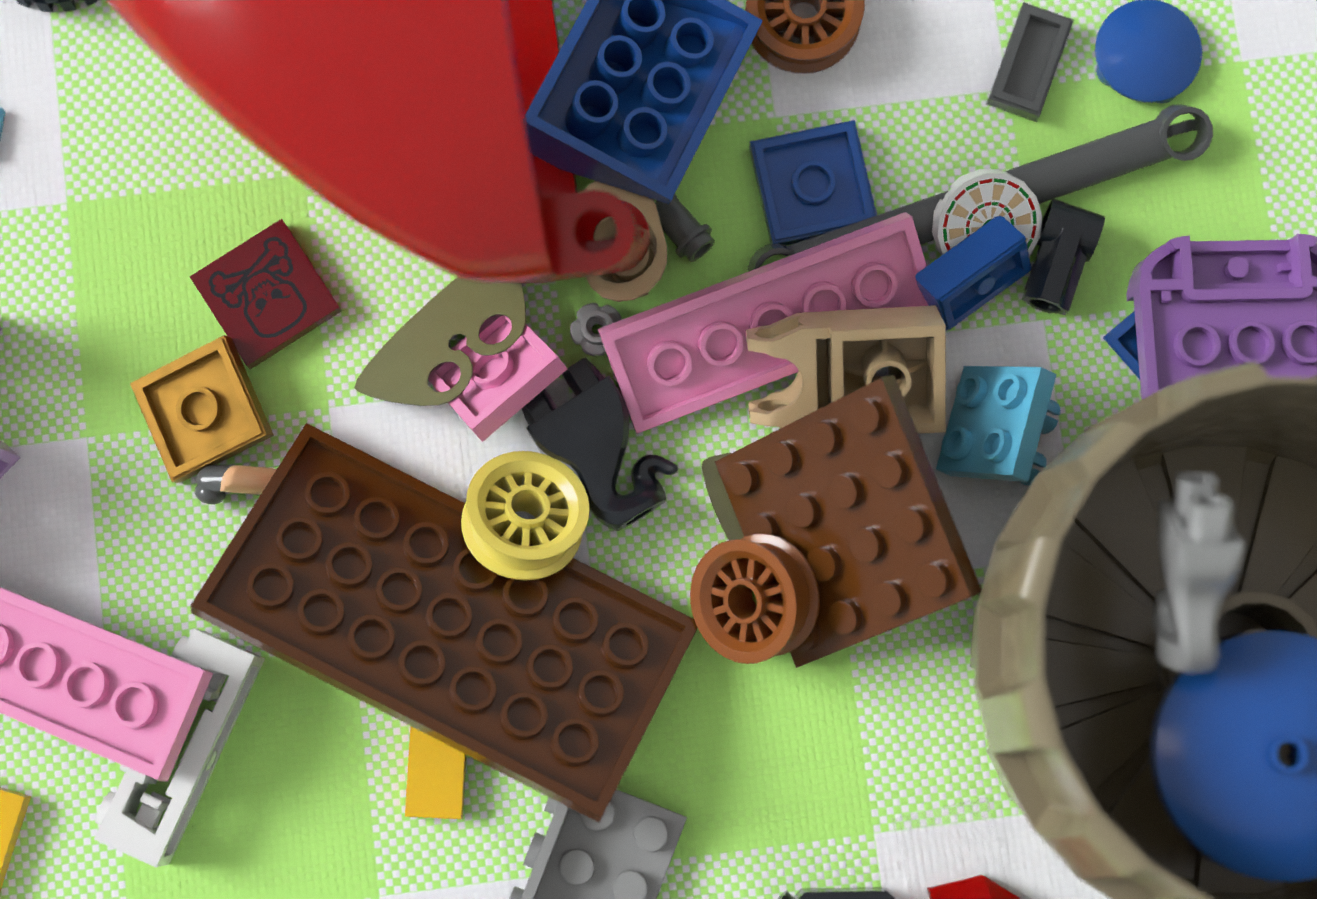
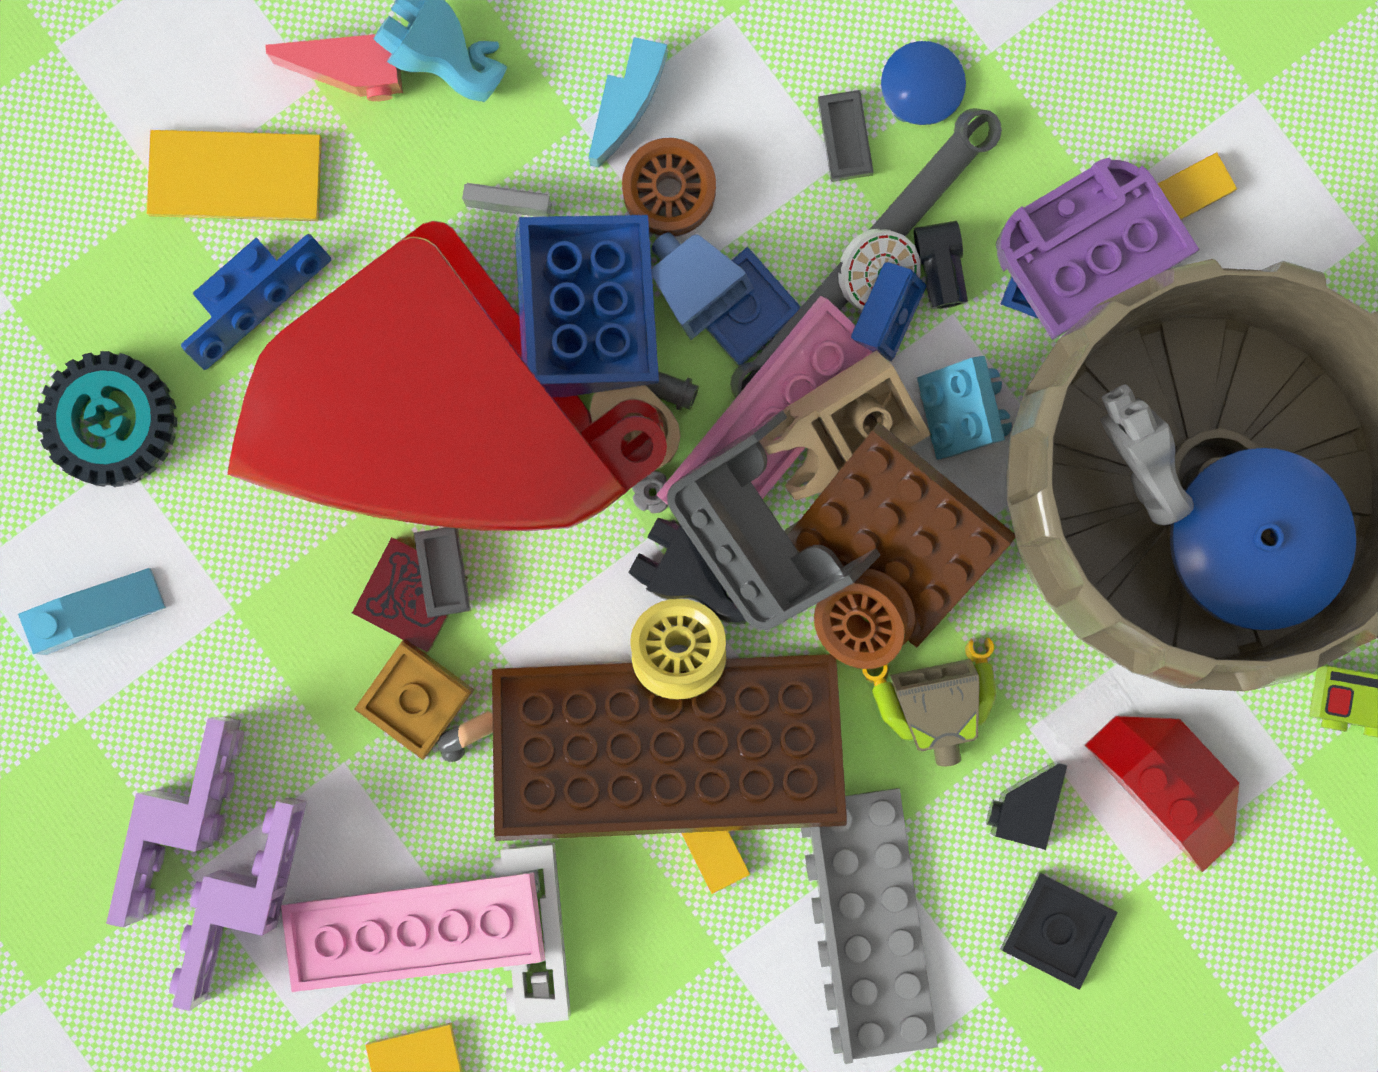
camera: 25 degrees left, 5 degrees up
olive piece [354,277,526,406] -> none
bright pink plate [428,315,567,442] -> none
none -> dark grey tile [414,527,471,618]
none -> medium blue torso [651,232,754,340]
none -> dark grey windscreen [667,410,880,630]
none -> torso [862,637,997,767]

